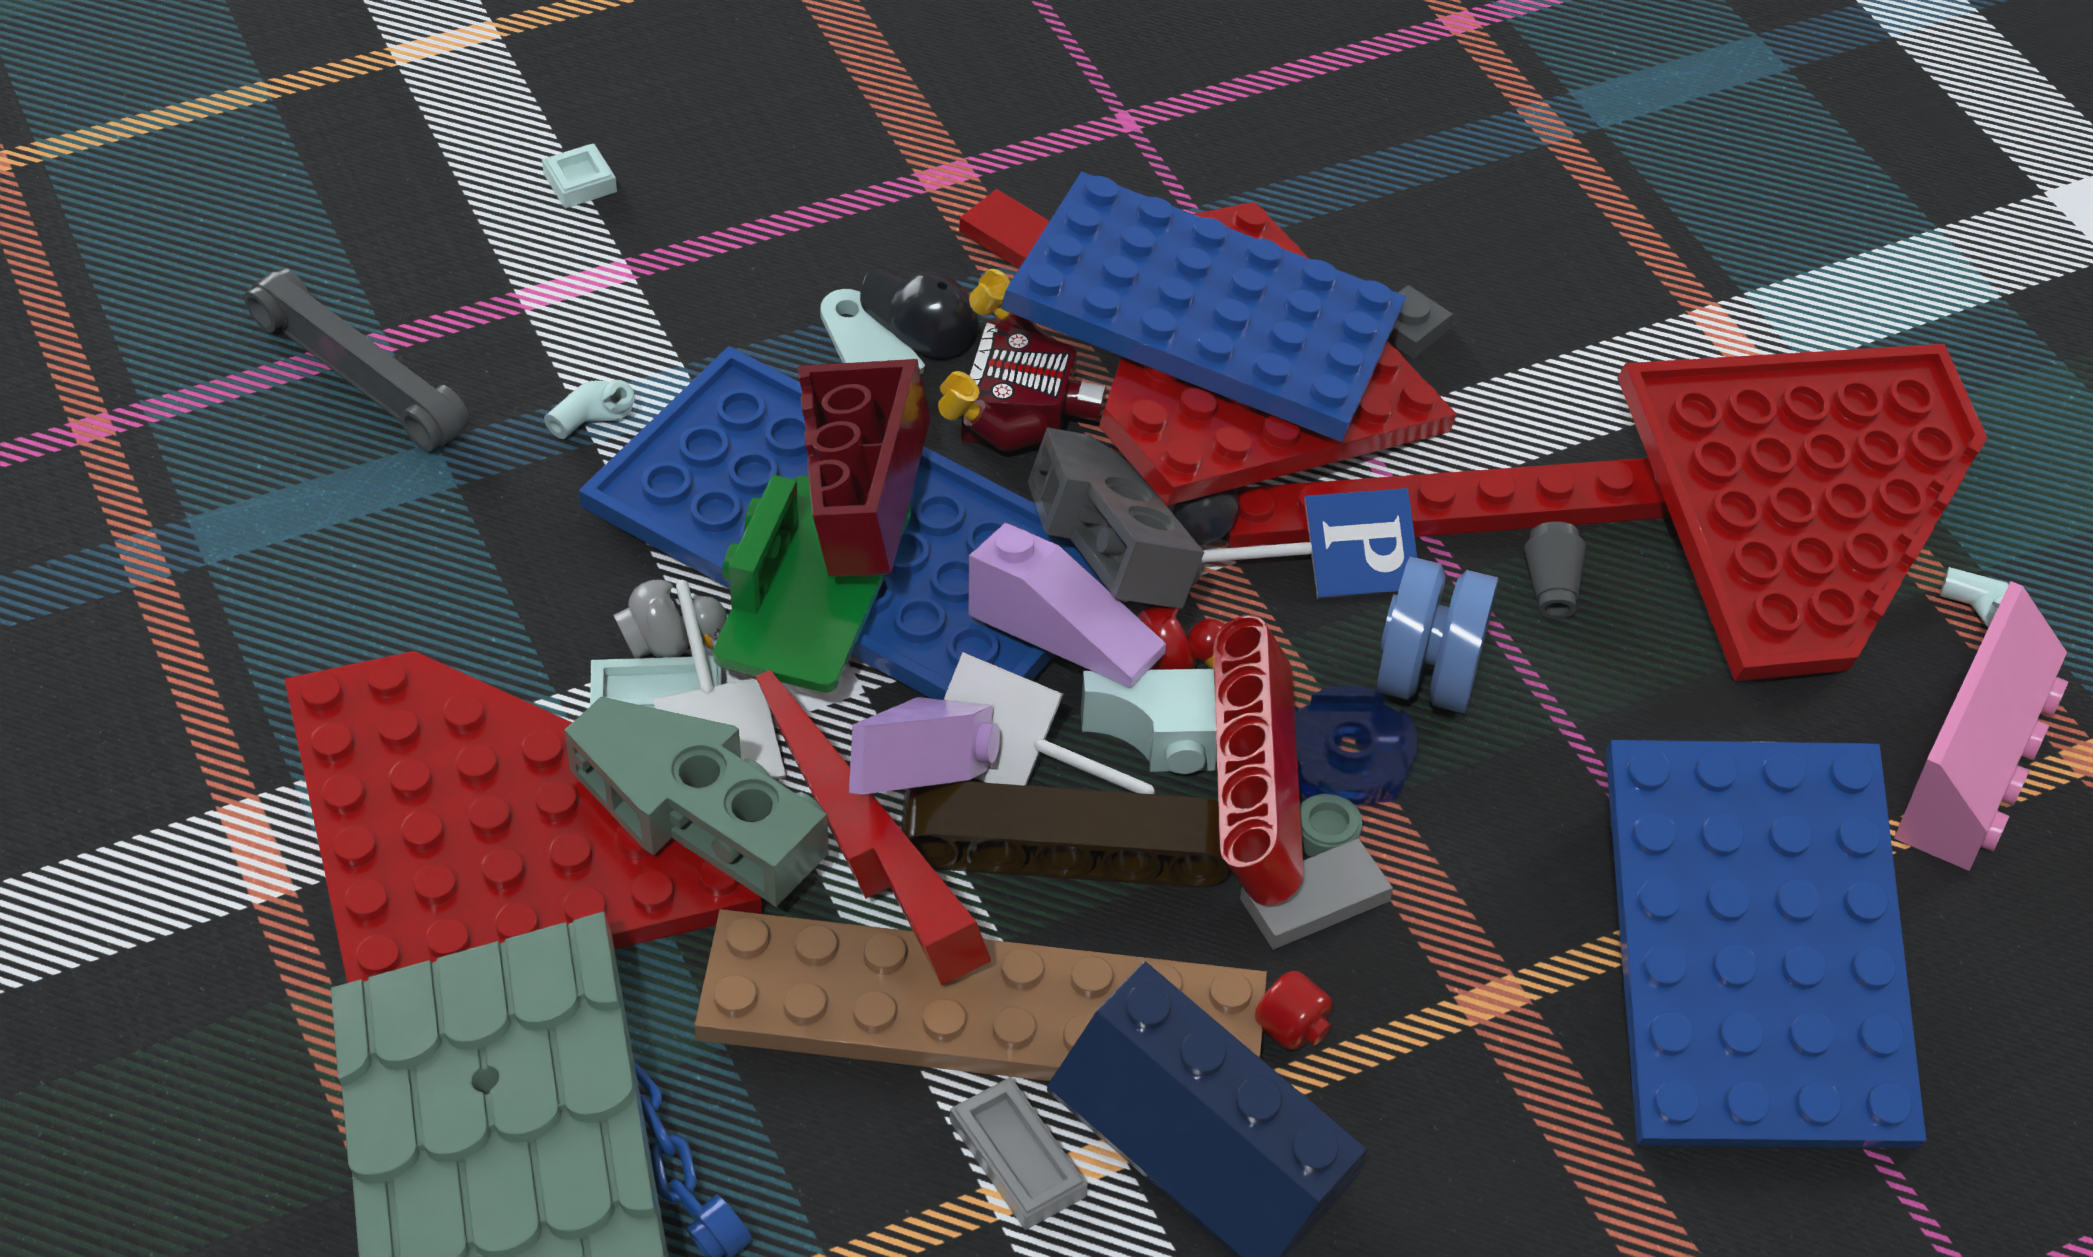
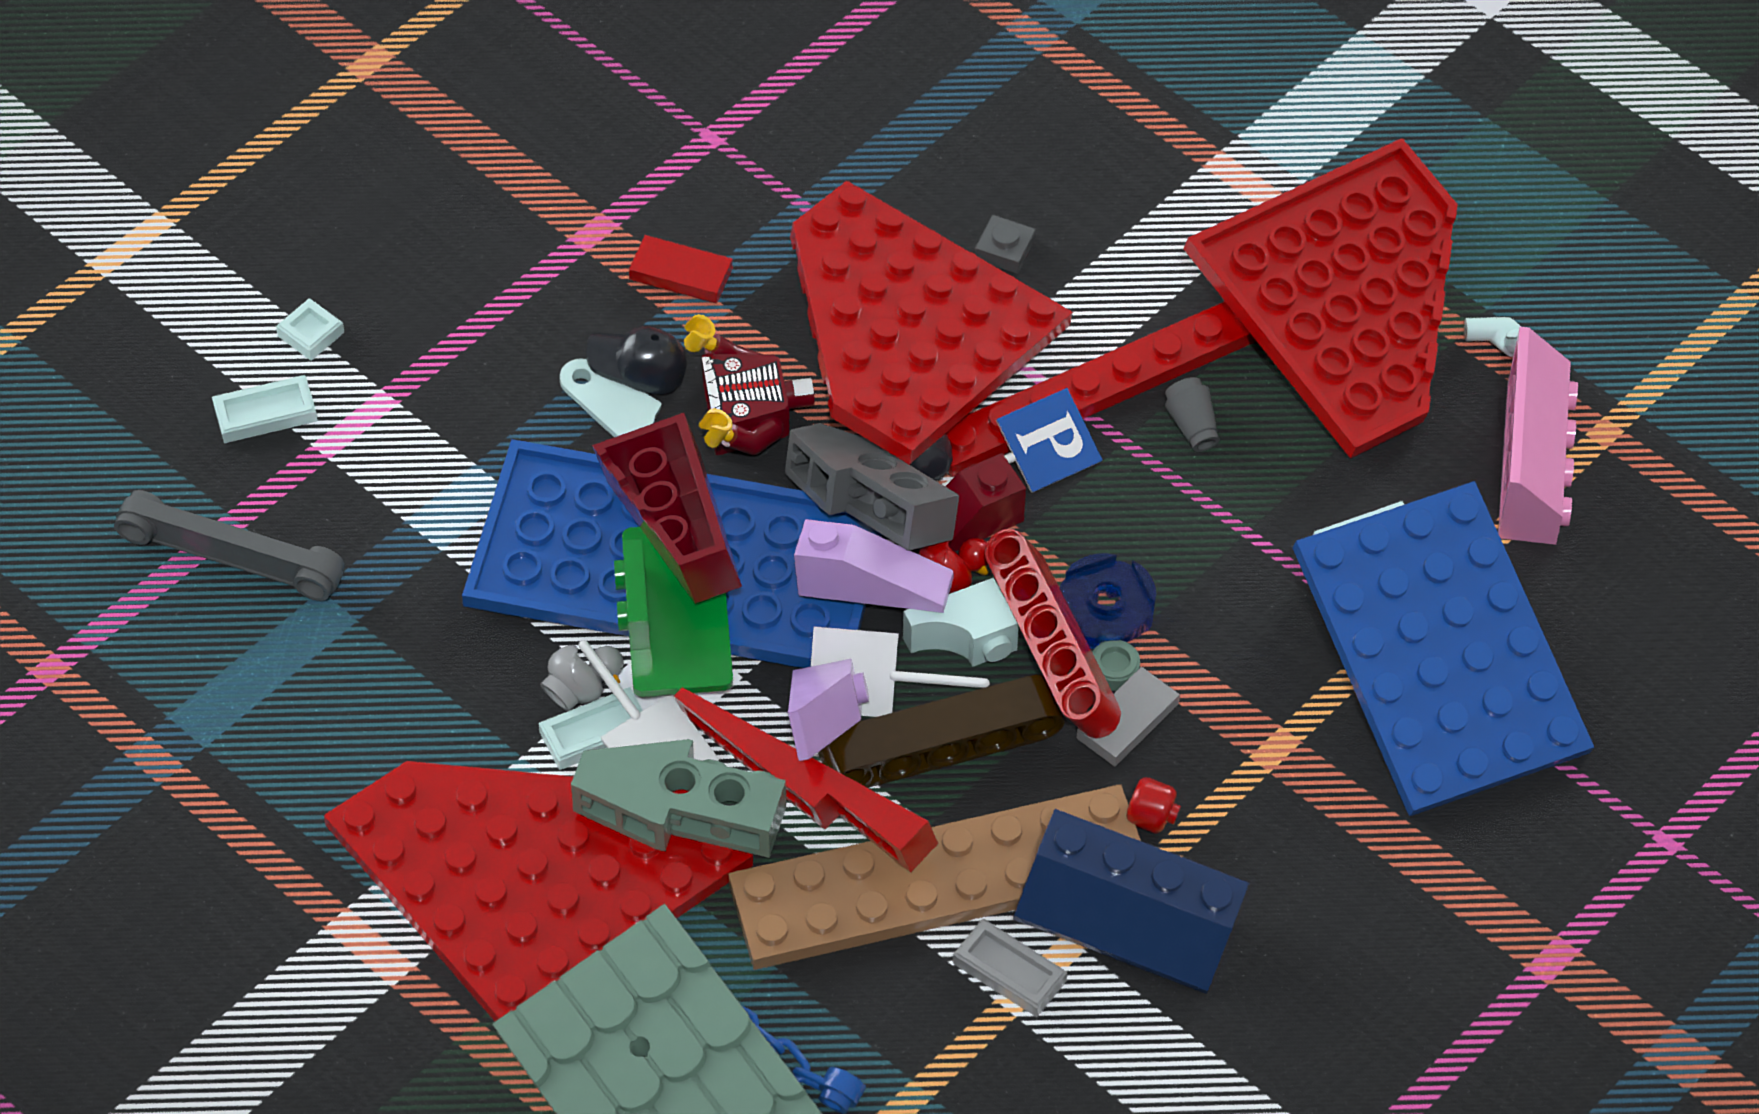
camera: 20 degrees left, 5 degrees up
light aqua arm [544,380,635,439] -> none
blue plate [1001,171,1407,442] -> none
medium blue wheel [1376,556,1499,714] -> none
none -> light aqua tile [212,375,318,443]
none -> dark red slope [945,453,1026,551]

